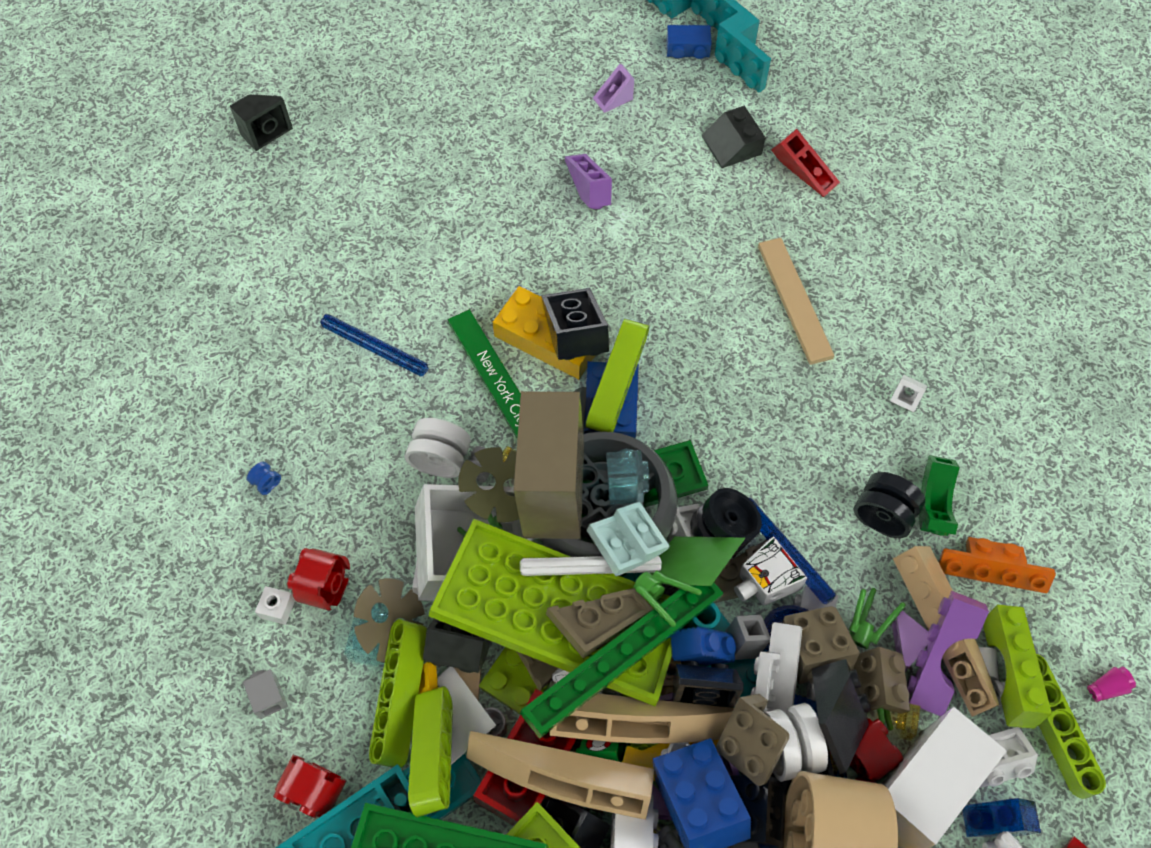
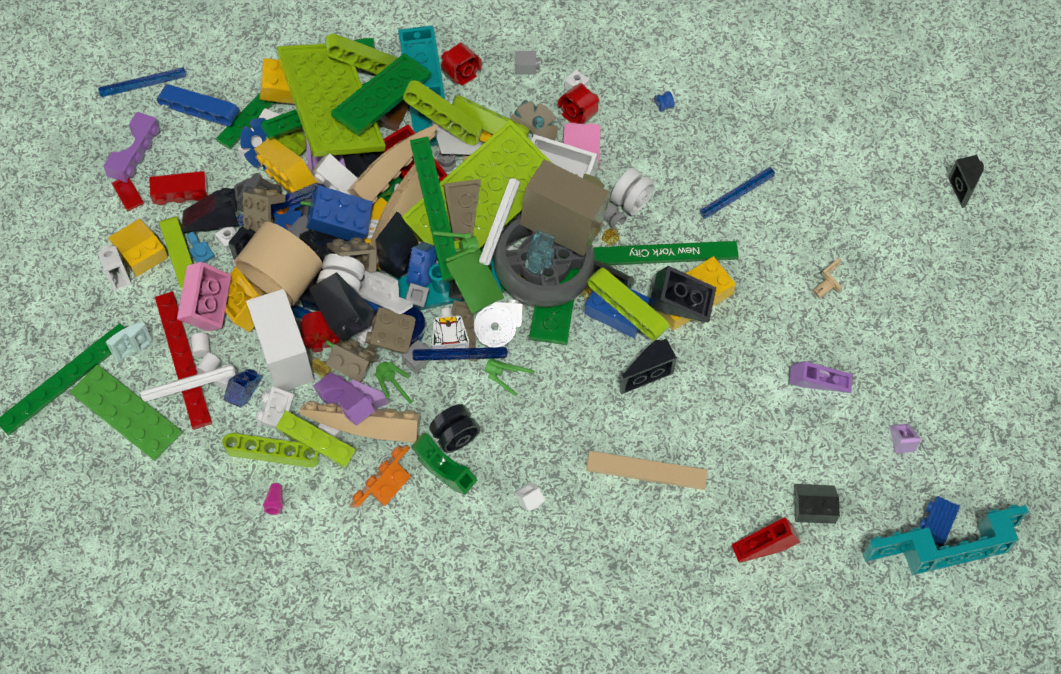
camera: 115 degrees right, 0 degrees up
light aqua slope [587,502,670,576] -> none
none -> bright green plant [485,358,535,396]
none -> bright pink brick [564,123,600,170]
none -> black slope [620,338,677,394]
none -> tan bracket [812,258,842,299]

